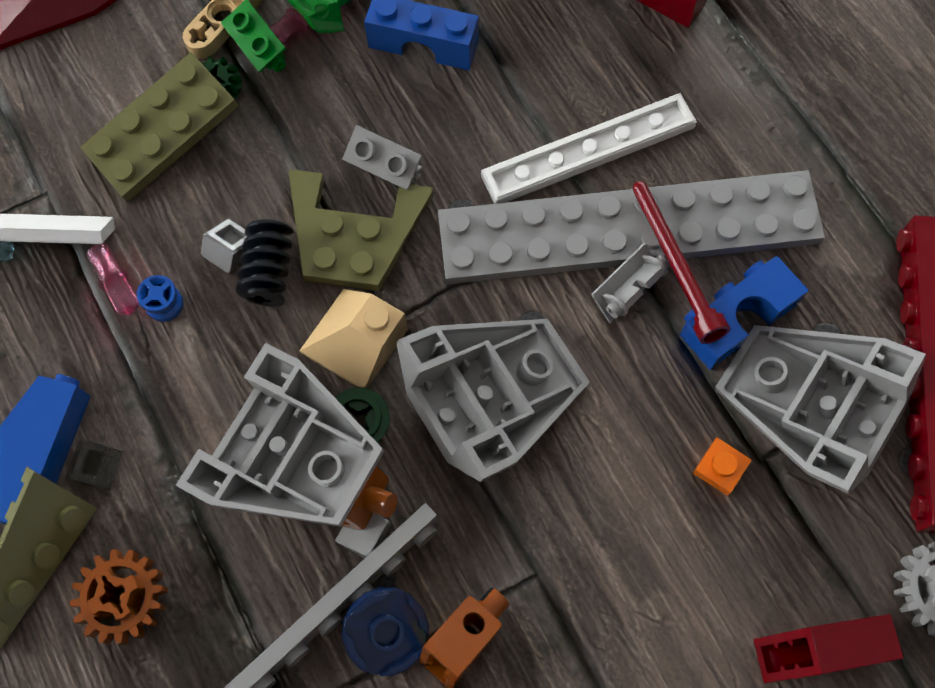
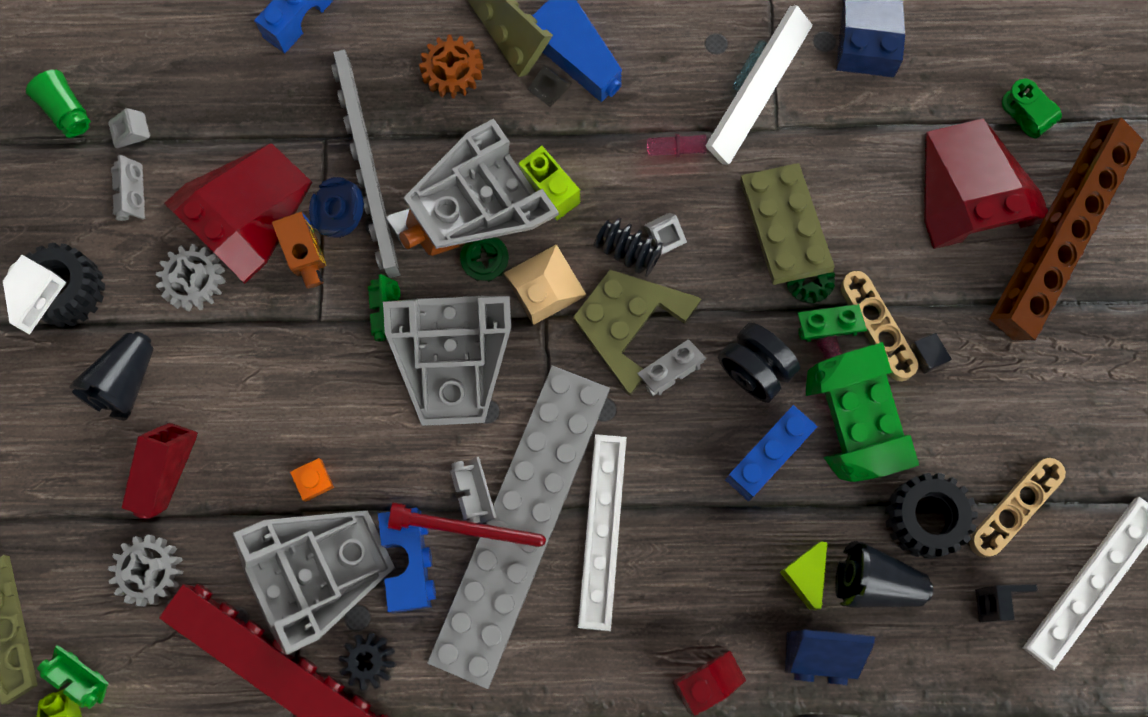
camera: 120 degrees right, 5 degrees up
blue wheel [137,275,184,322] -> none
none -> black gear [339,633,396,691]
none -> green hinge [368,274,401,341]
none -> lime slope [518,146,580,220]
none -> black wheel [718,323,800,403]

